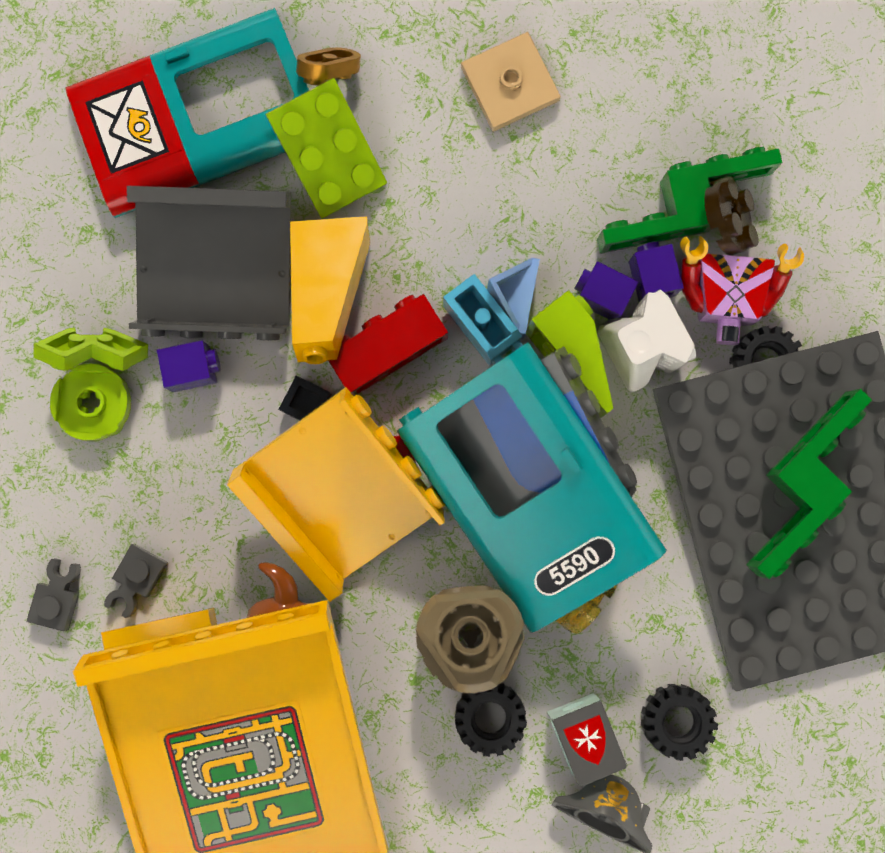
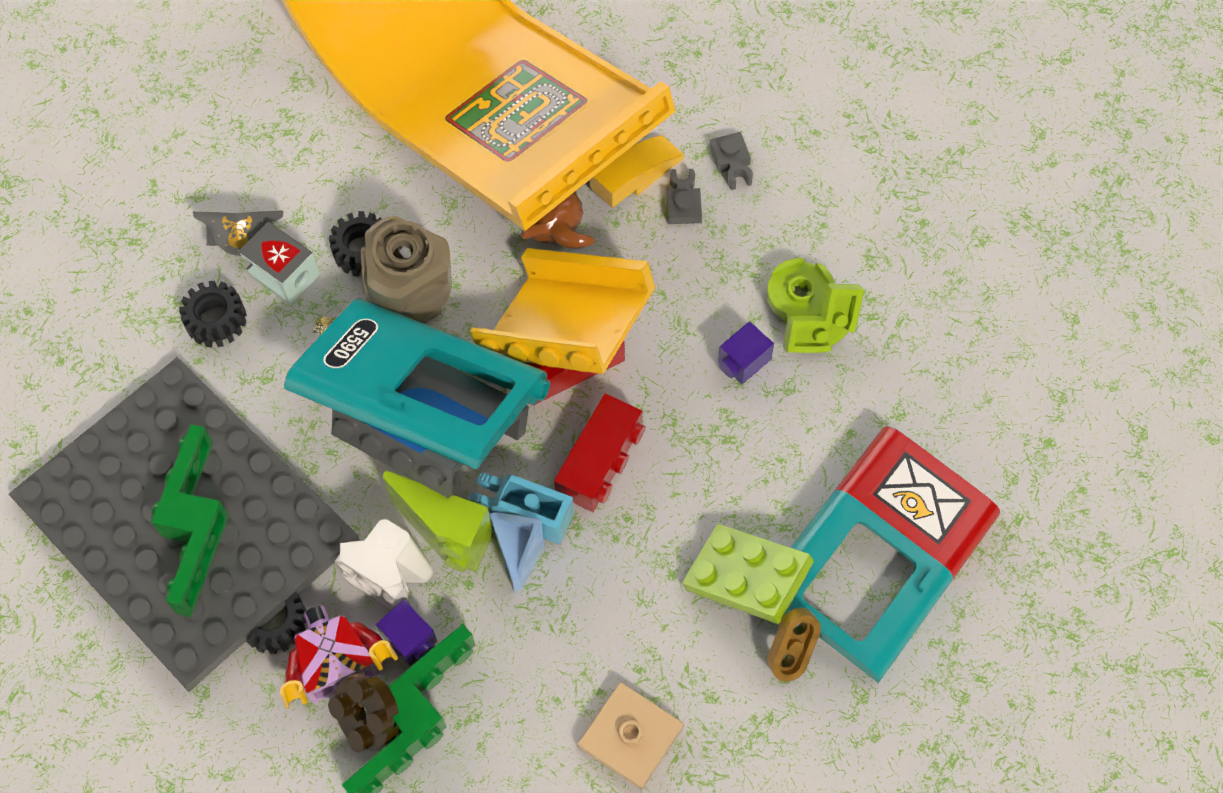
camera: 155 degrees right, 20 degrees down
dark grey panel [127,186,291,341] -> none
black plate [278,375,332,421] -> none
yellow slope [290,216,370,364] -> none
dark purple brick [574,261,639,320] -> none

